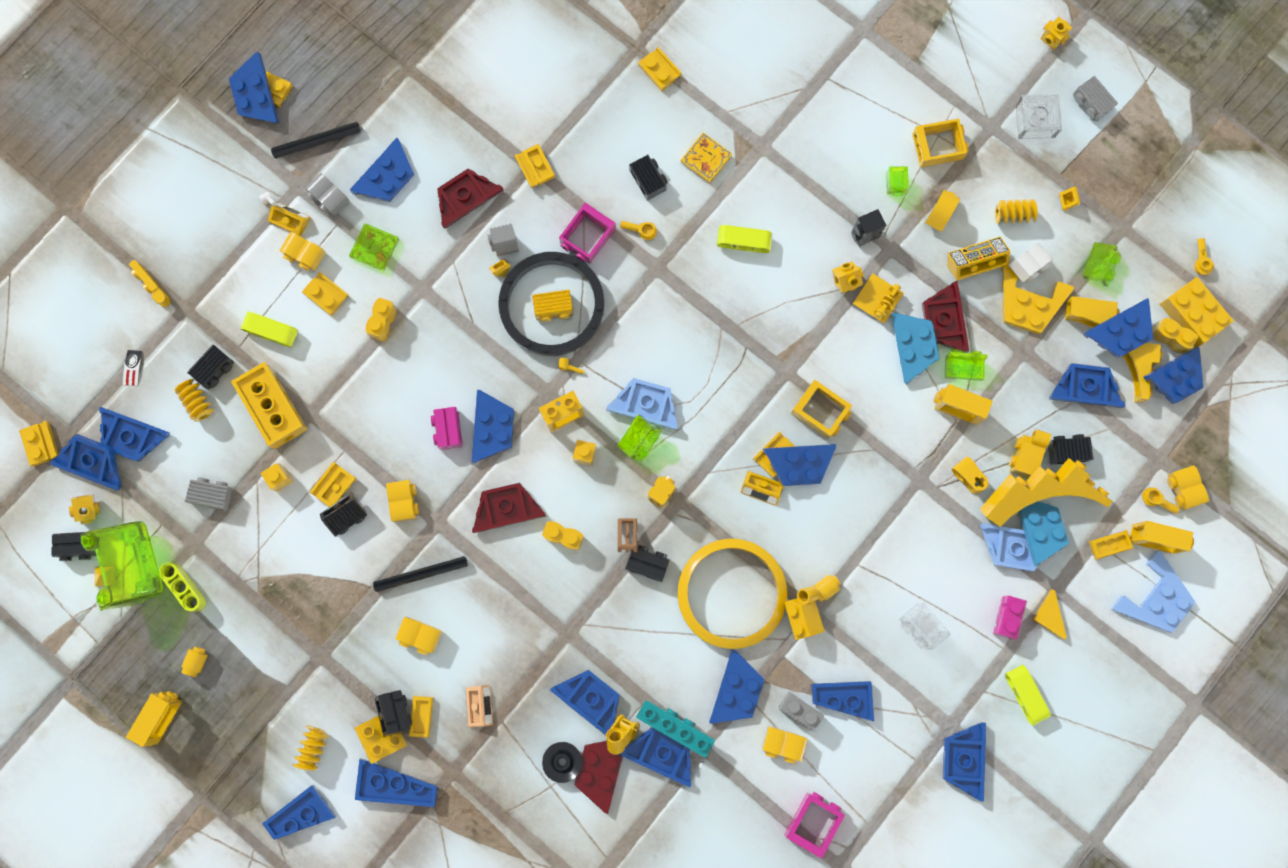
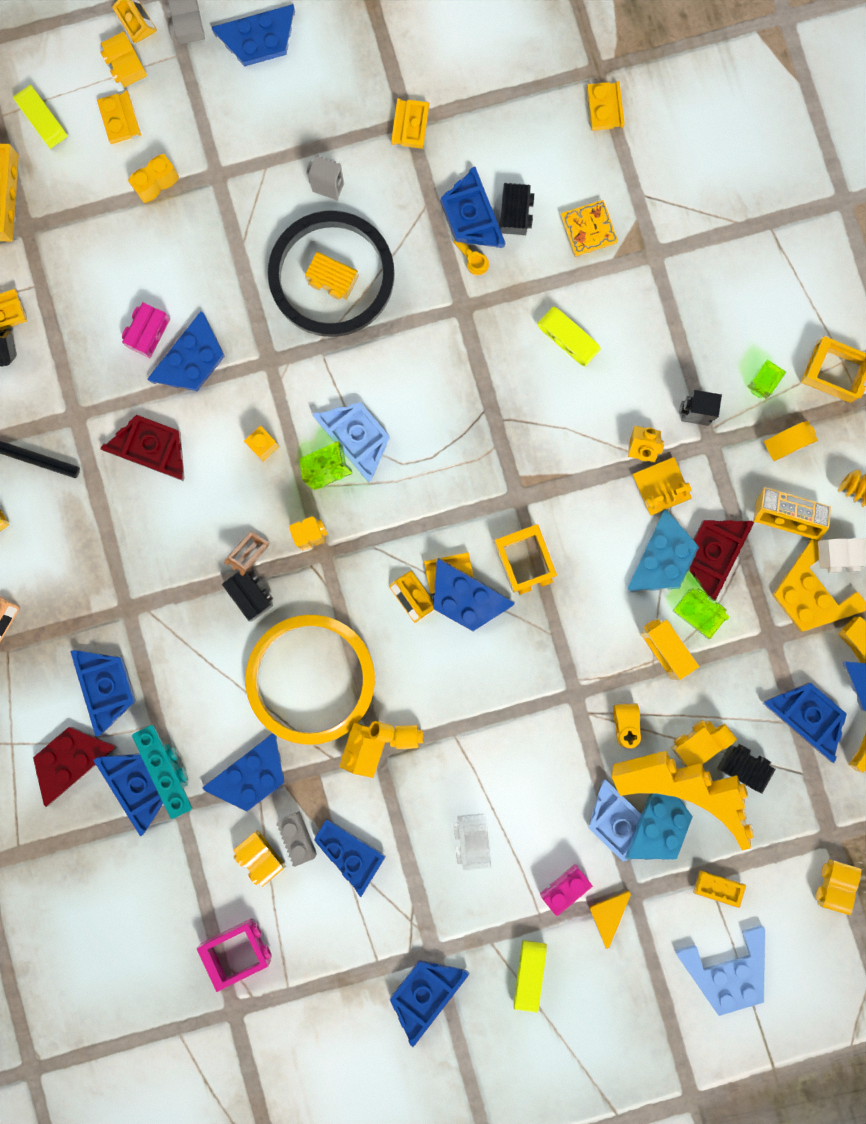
camera: 35 degrees right, 5 degrees up
clear neon green tile [349,223,399,272] -> none
yellow brick [386,480,419,523] -> none
dark red wing [437,168,504,229] -> none
yellow slope [489,259,511,277] -> none
yellow window [539,390,584,433] -> none
yellow brick [542,521,584,551] -> none
black dish [542,742,582,783] -> none
yellow hand [558,358,584,374] -> none
dark pink window [559,202,616,264] -> none
yellow piece [606,714,640,755] -> none
yellow window [1130,521,1194,554] -> none
yellow plate [1142,487,1180,514] -> none
none -> blue wing [440,167,506,248]

